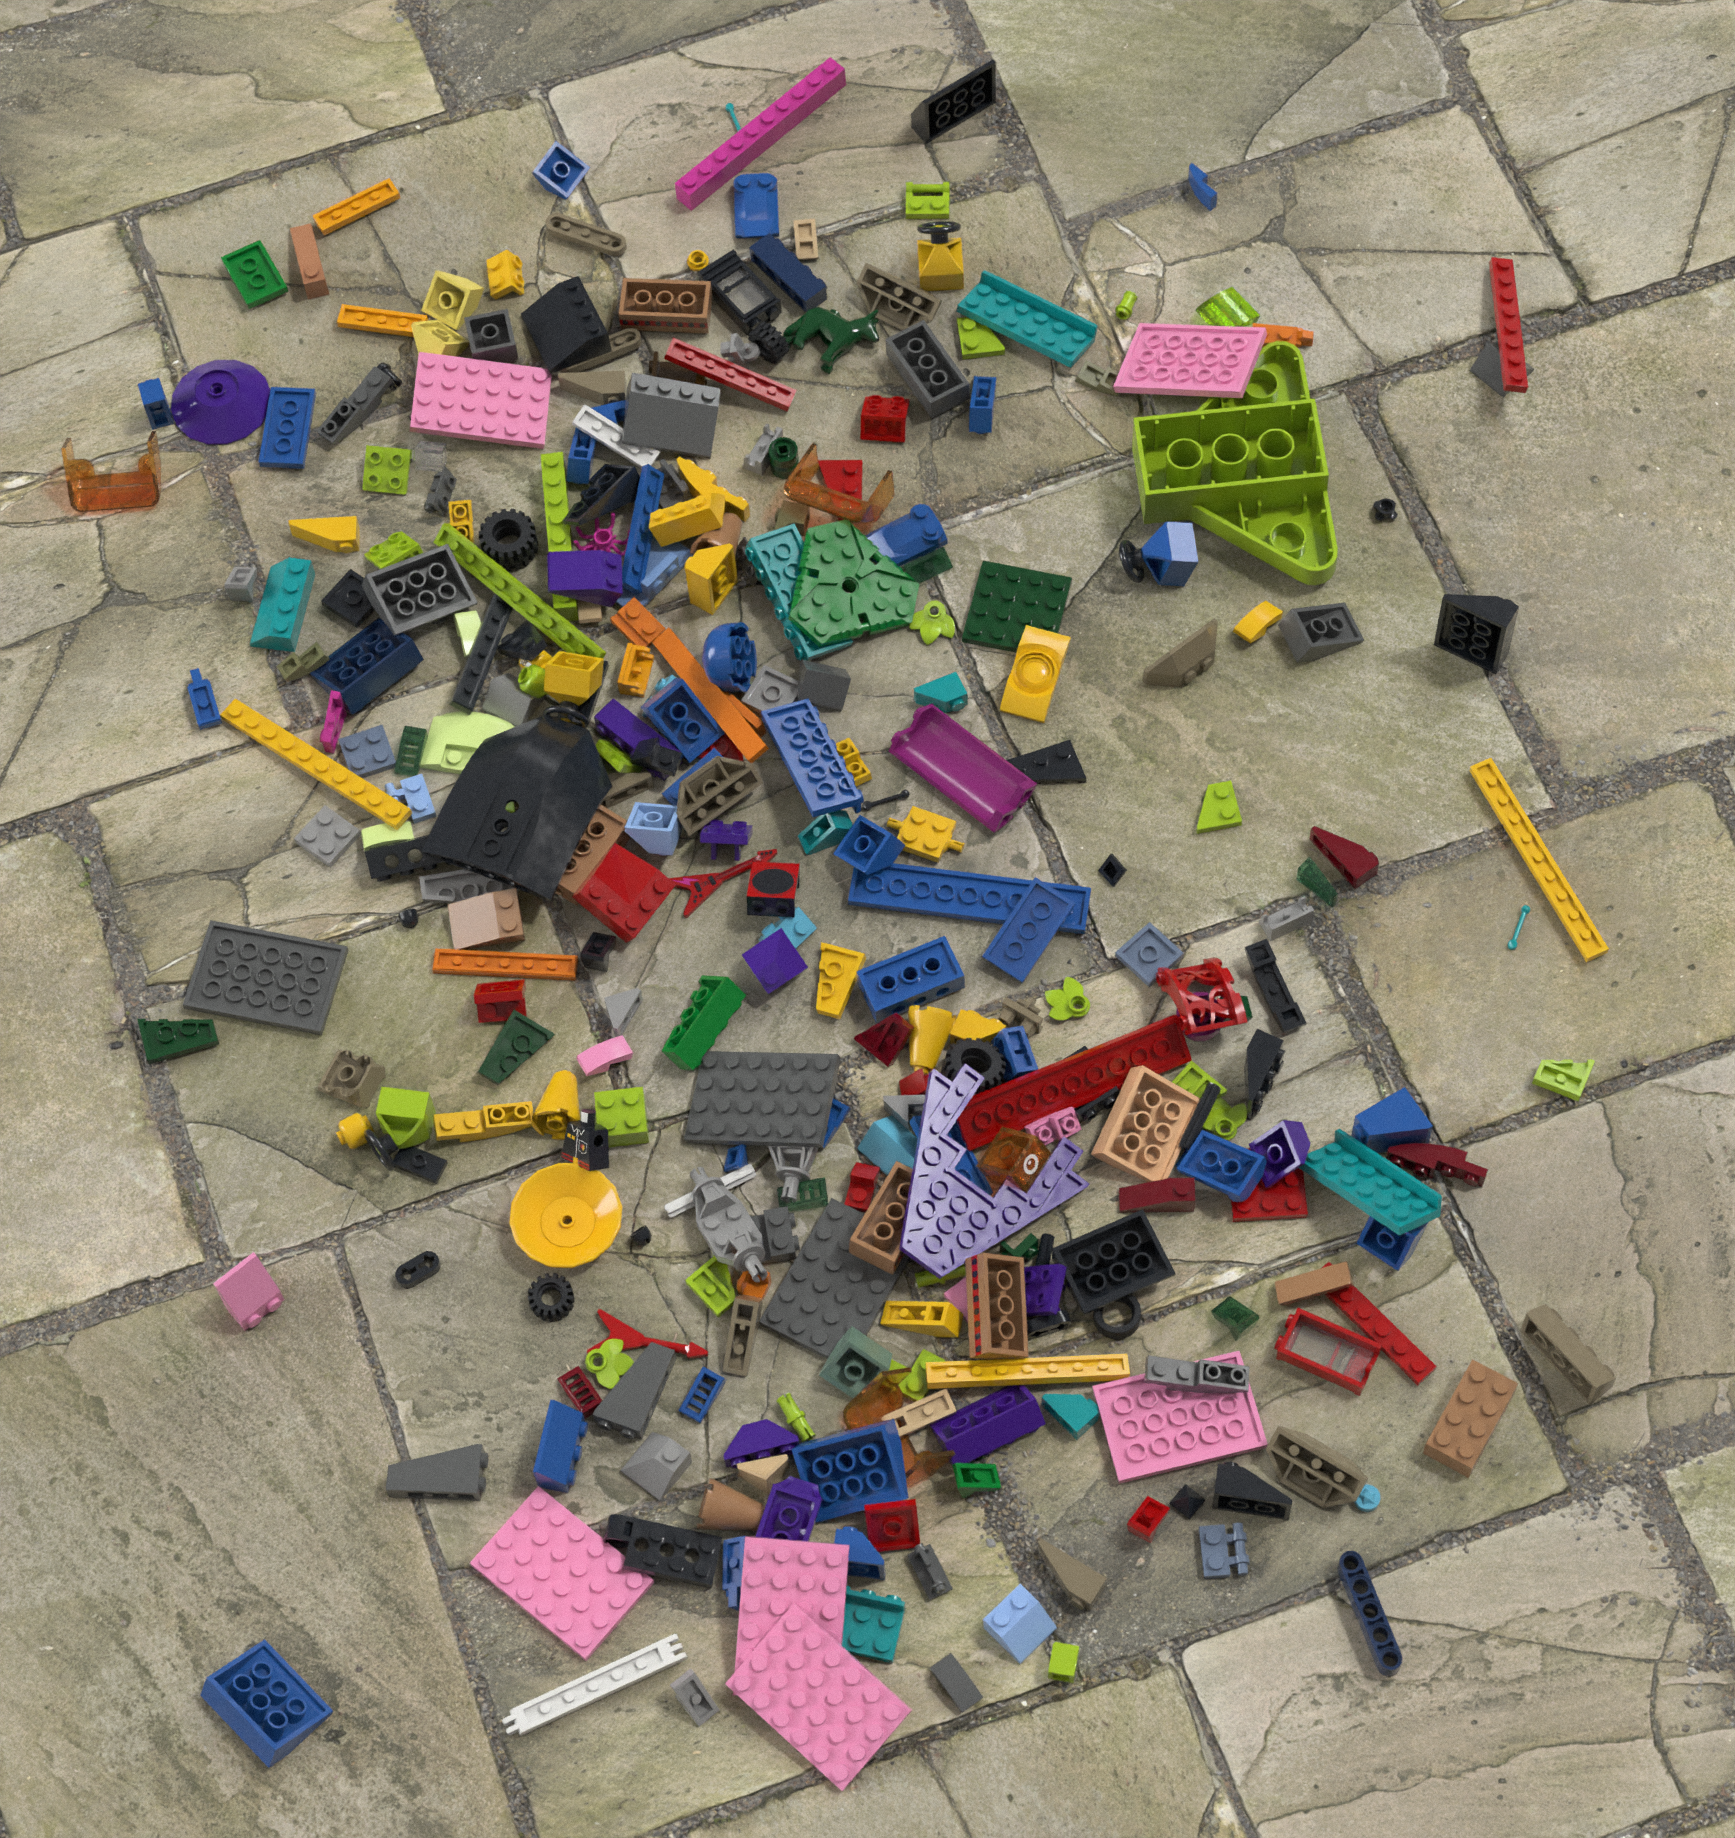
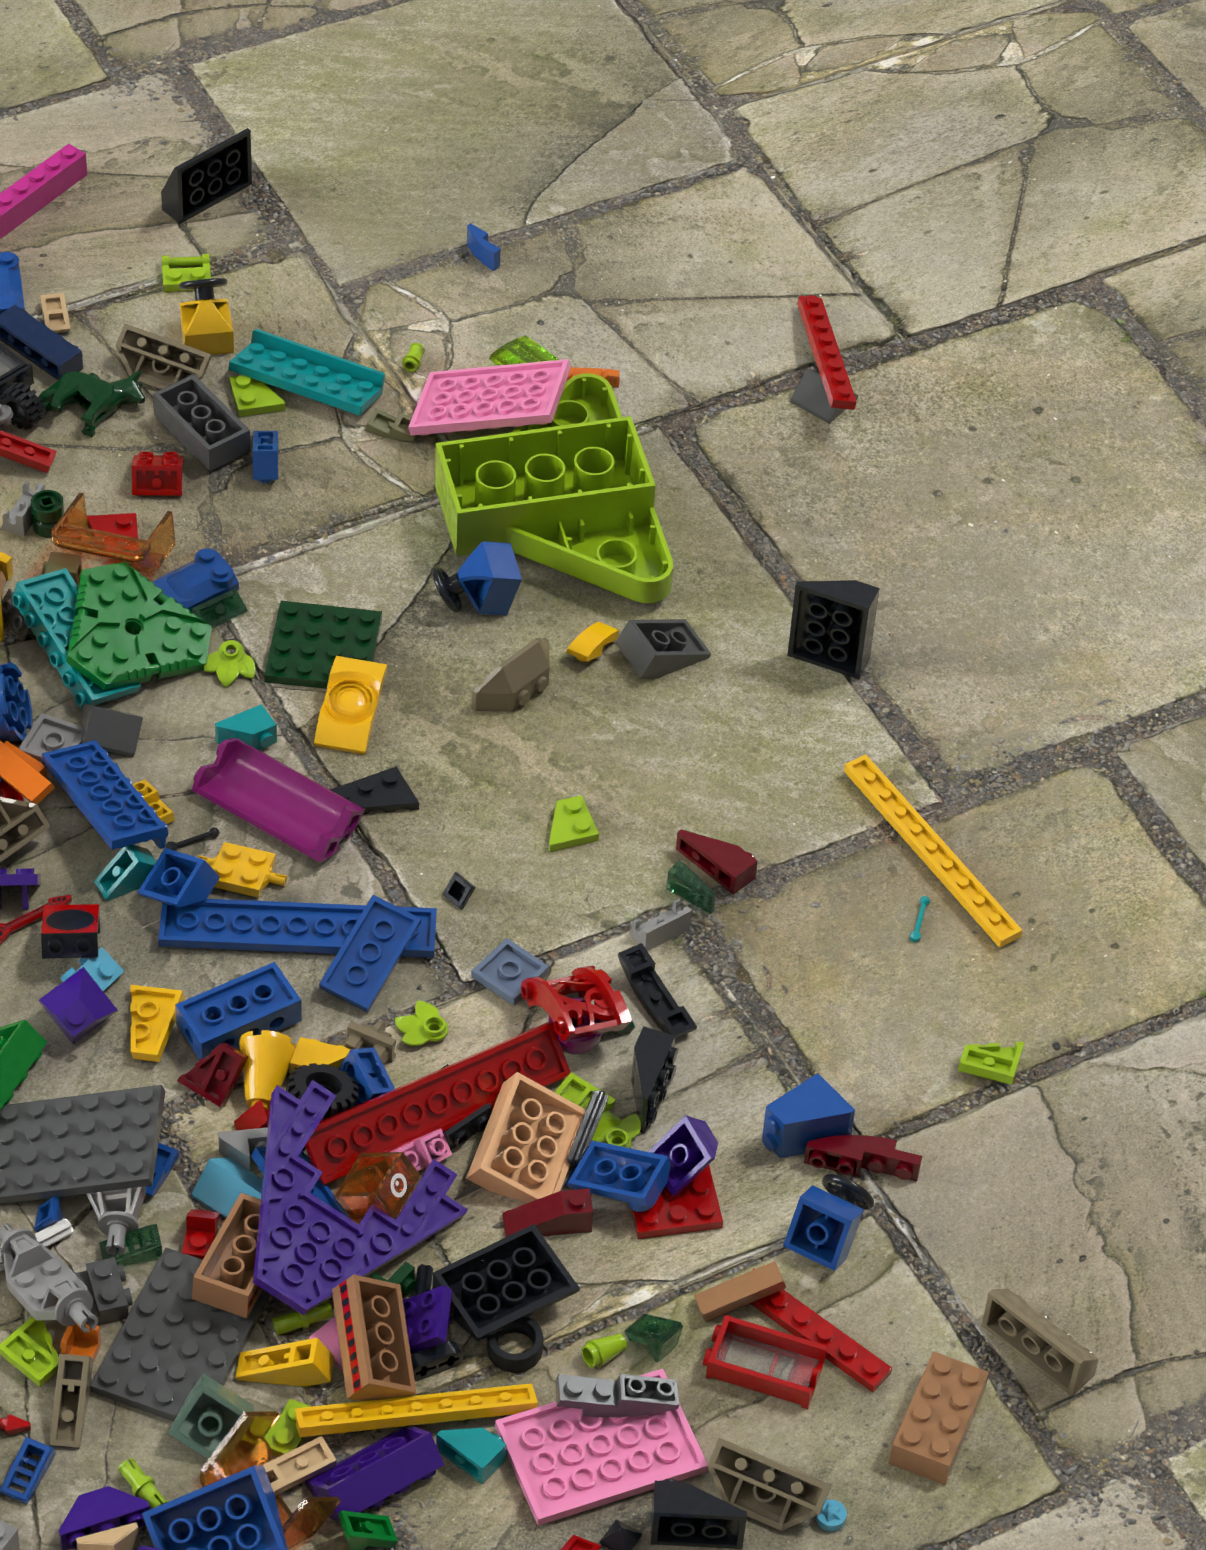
camera: 15 degrees left, 15 degrees down
teal bracket [1299,1129,1442,1236] -> none
black plate [1373,498,1398,521] -> none
none -> lime cone [581,1333,627,1368]

